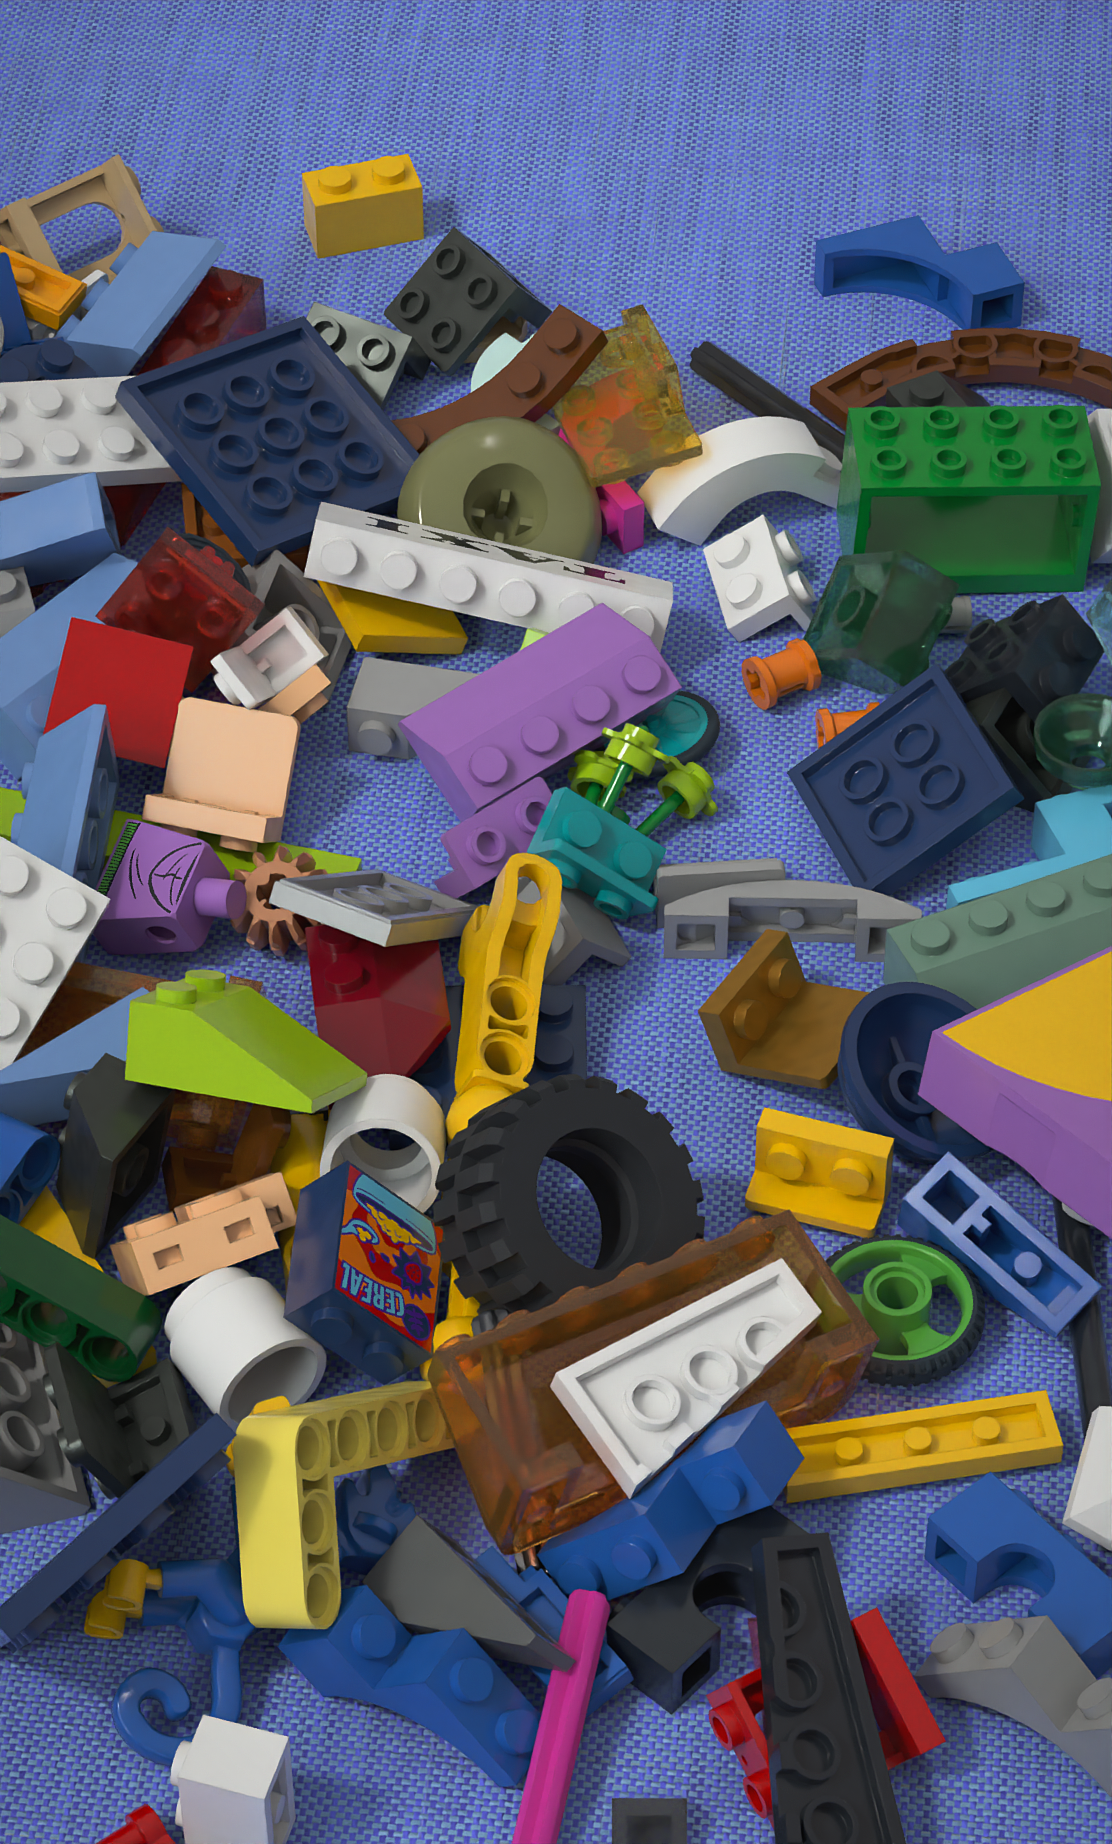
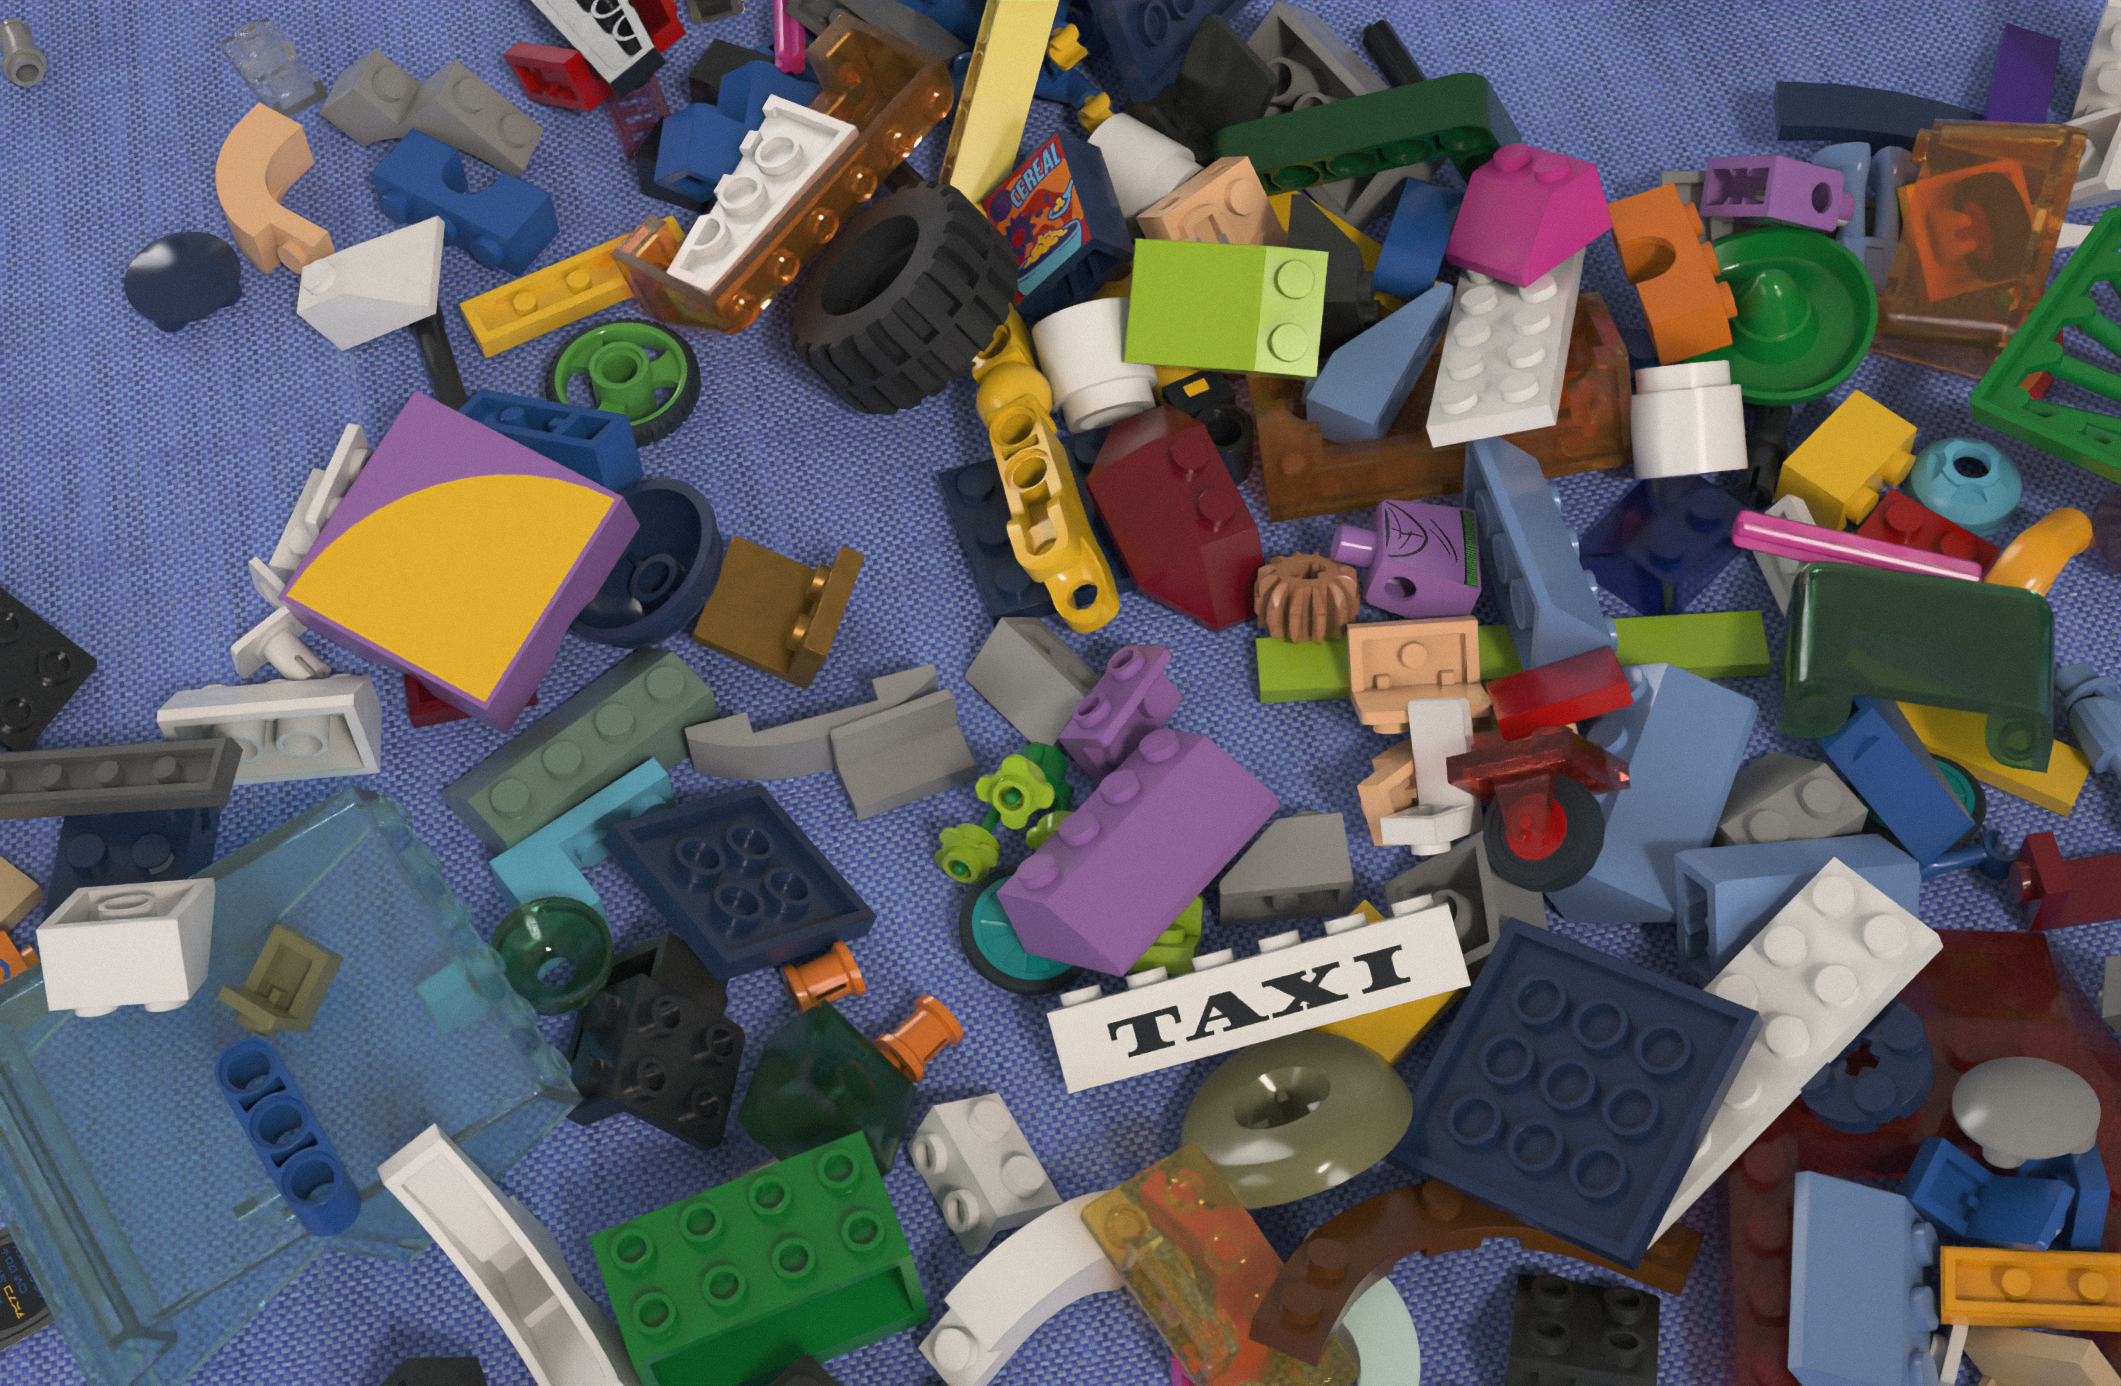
camera: 165 degrees right, 10 degrees up
light grey tile [269,869,479,947] -> none
teal bracket [526,787,667,919] -> none
yellow bracket [745,1107,894,1238] -> none

